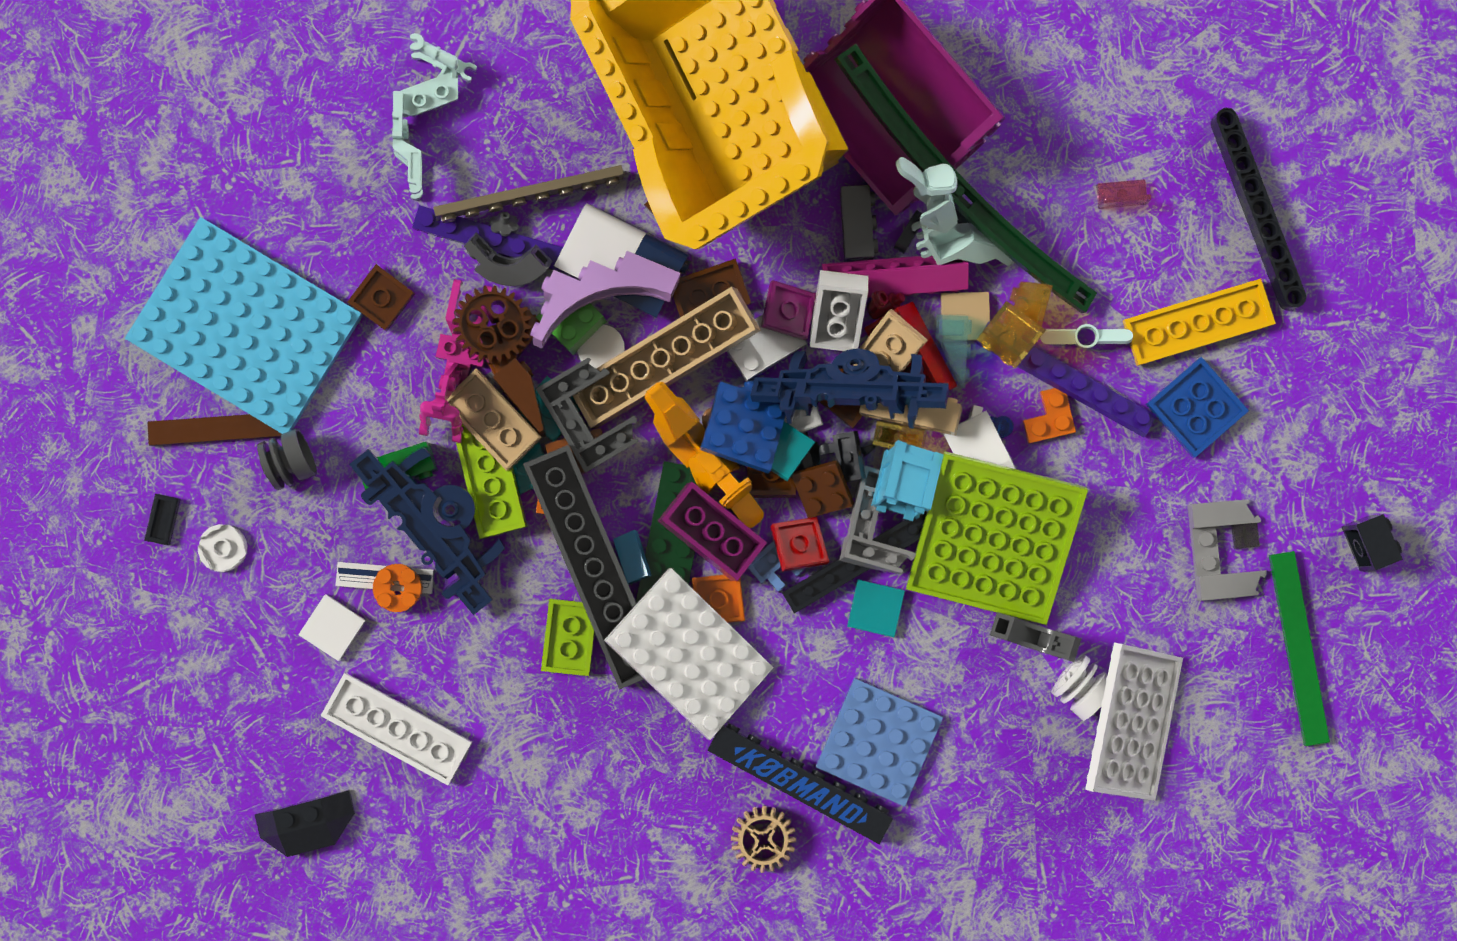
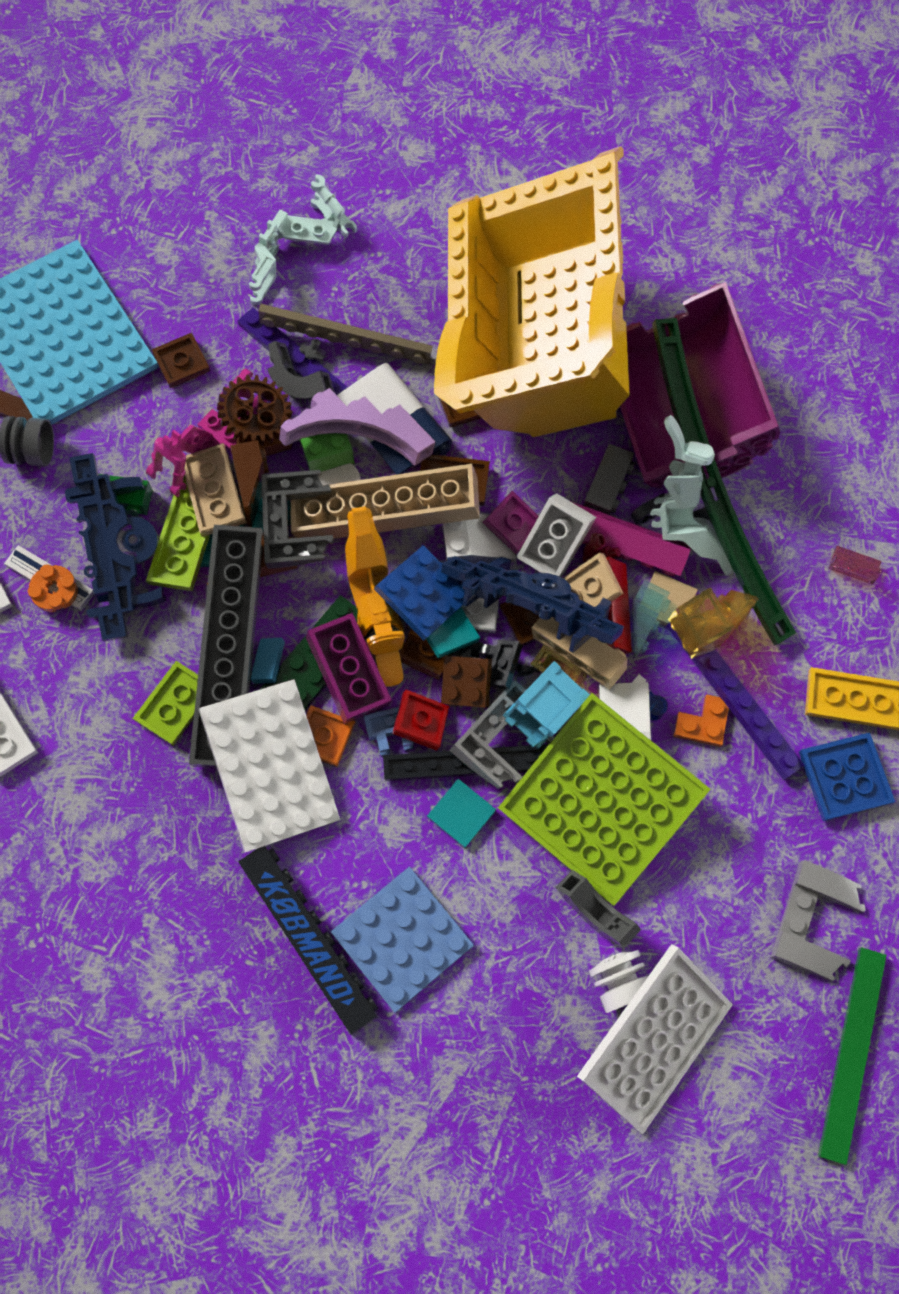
camera: 25 degrees right, 15 degrees down
tan gear [731,805,796,873] -> none
light aqua piece [1040,324,1133,350] -> none
clear smoke tile [1231,523,1260,549] -> none

